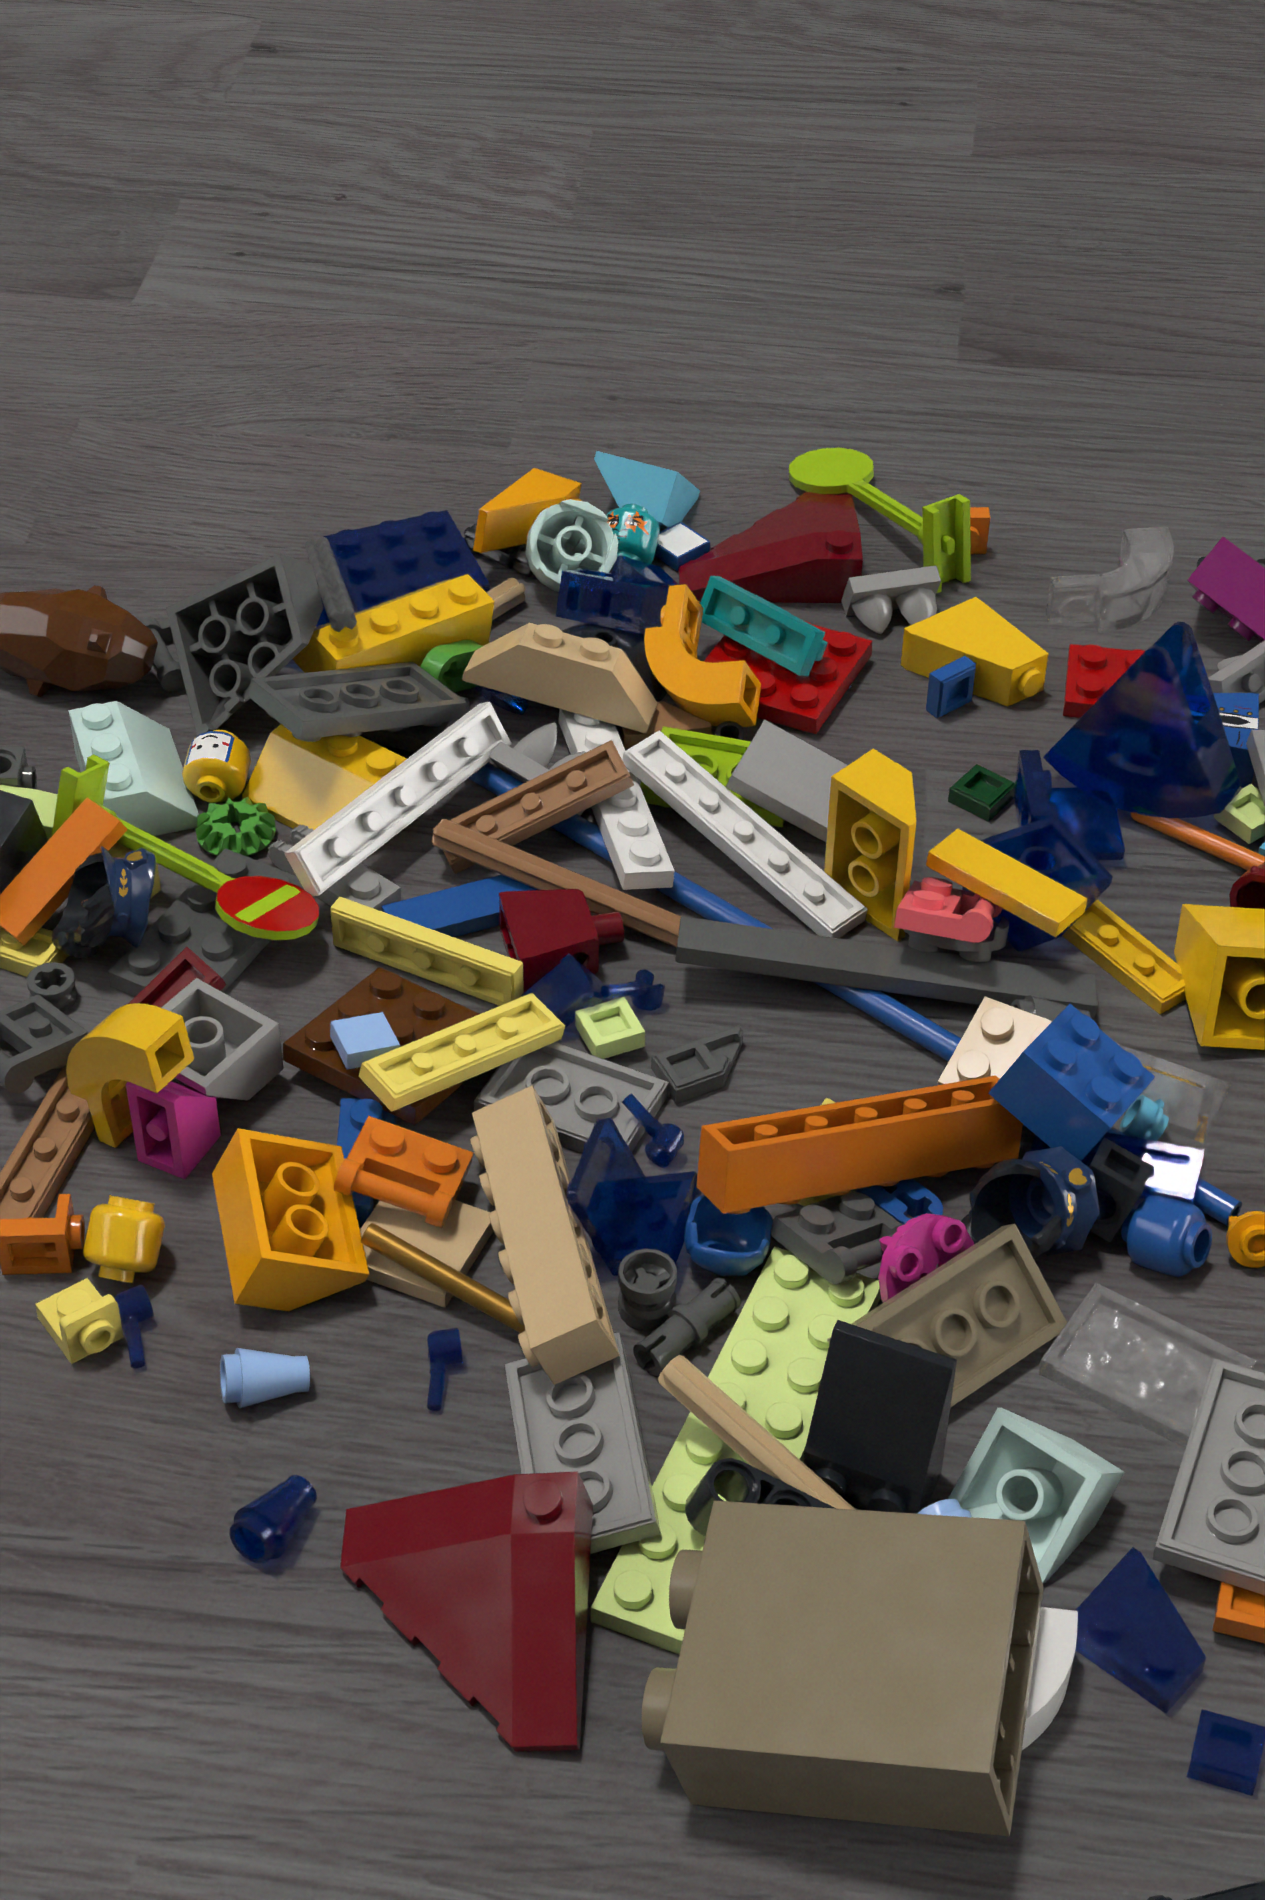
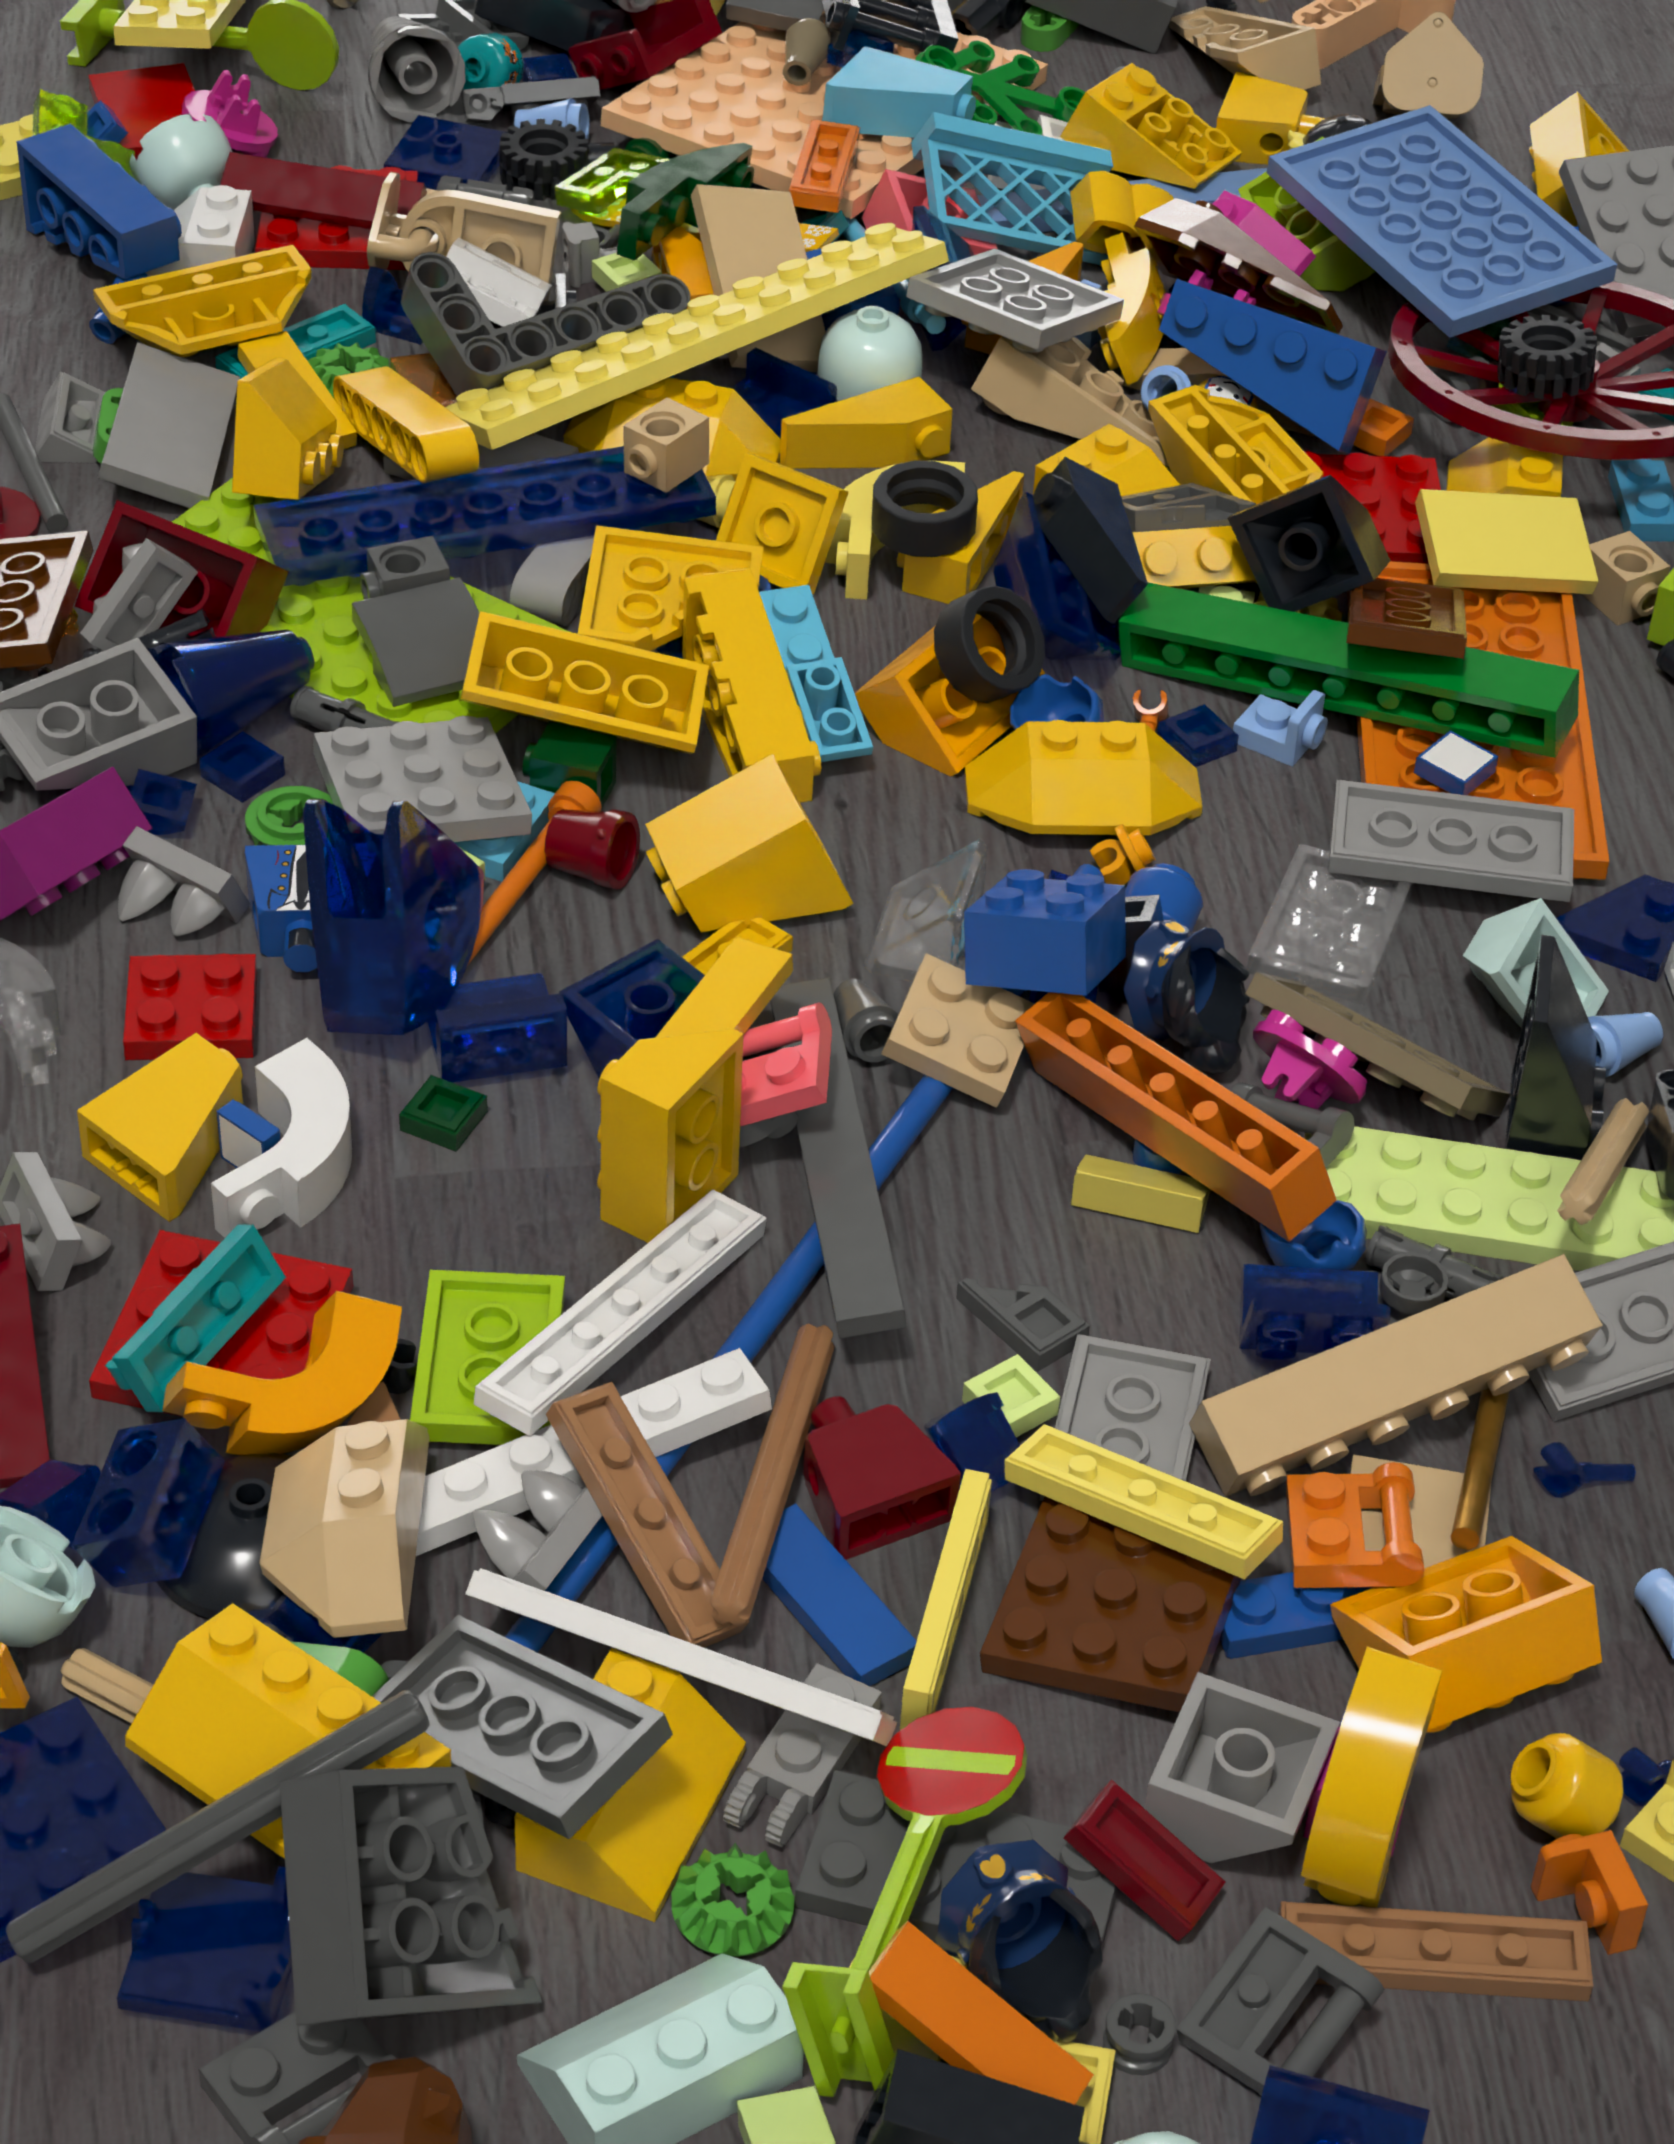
camera: 105 degrees left, 0 degrees up
yellow head [182,730,251,803] -> none
light blue tile [330,1012,400,1069] -> none
clear blue hand [600,969,666,1011] -> none
clear blue hand [622,1094,684,1168] -> none
light grey tile [726,719,848,842] -> none
none -> white arch [211,1038,352,1238]

